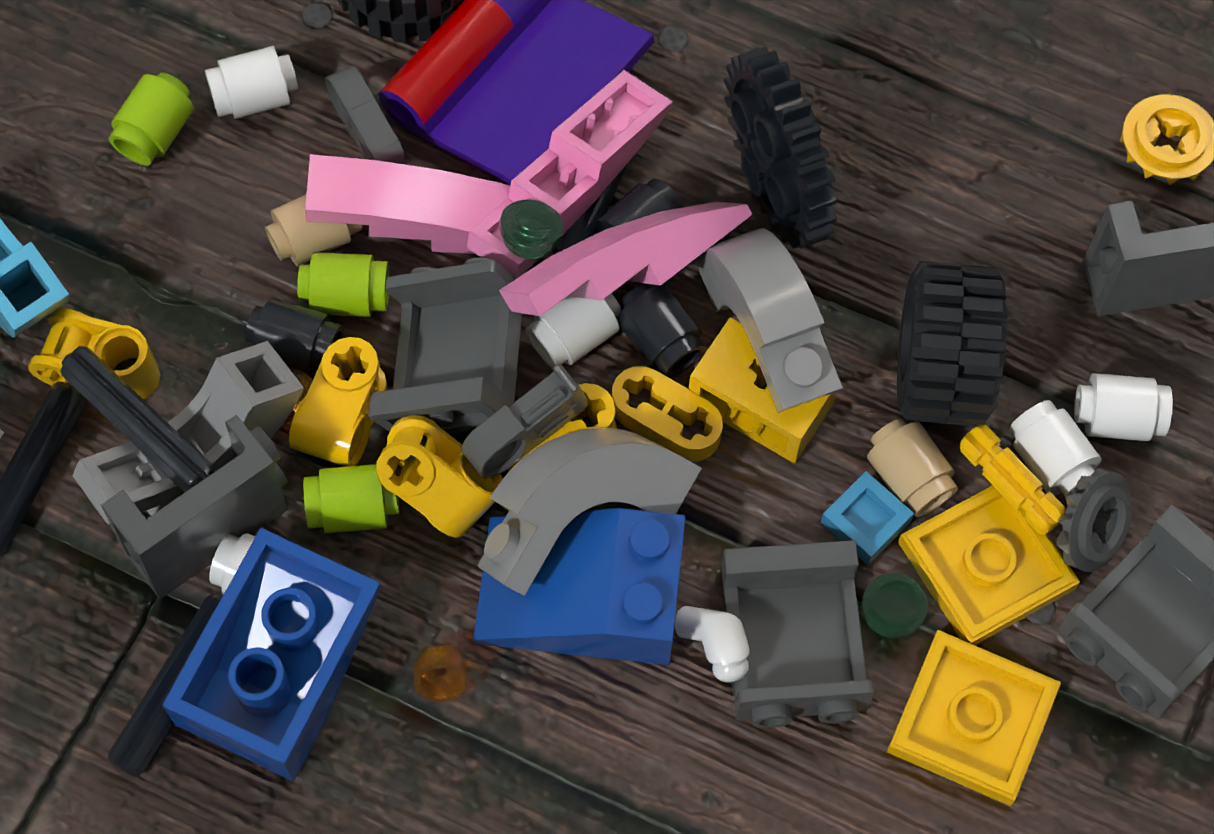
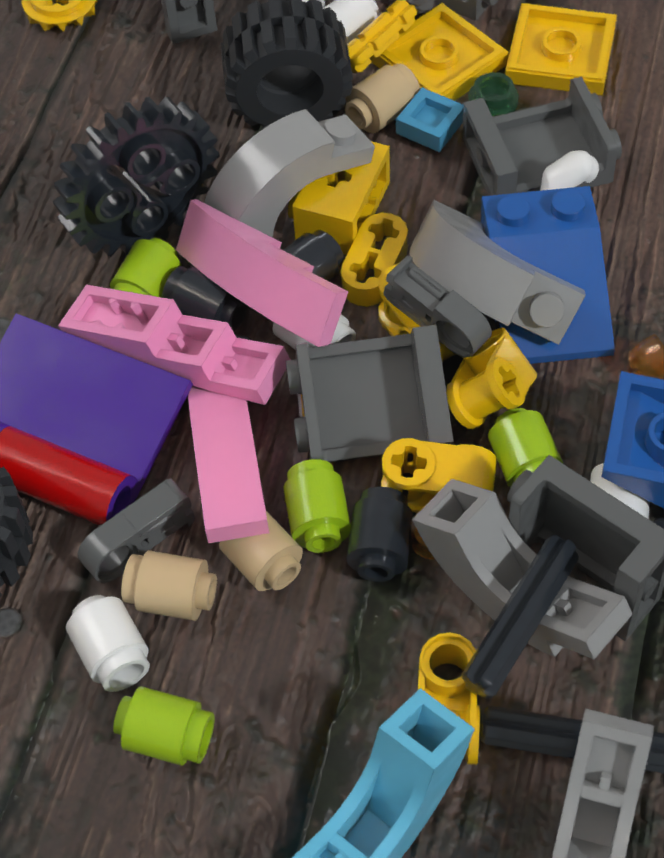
camera: 95 degrees left, 10 degrees down
clear green plate [499,200,563,259] -> none
none -> lime brick [110,238,182,297]
none -> tan brick [121,550,217,621]

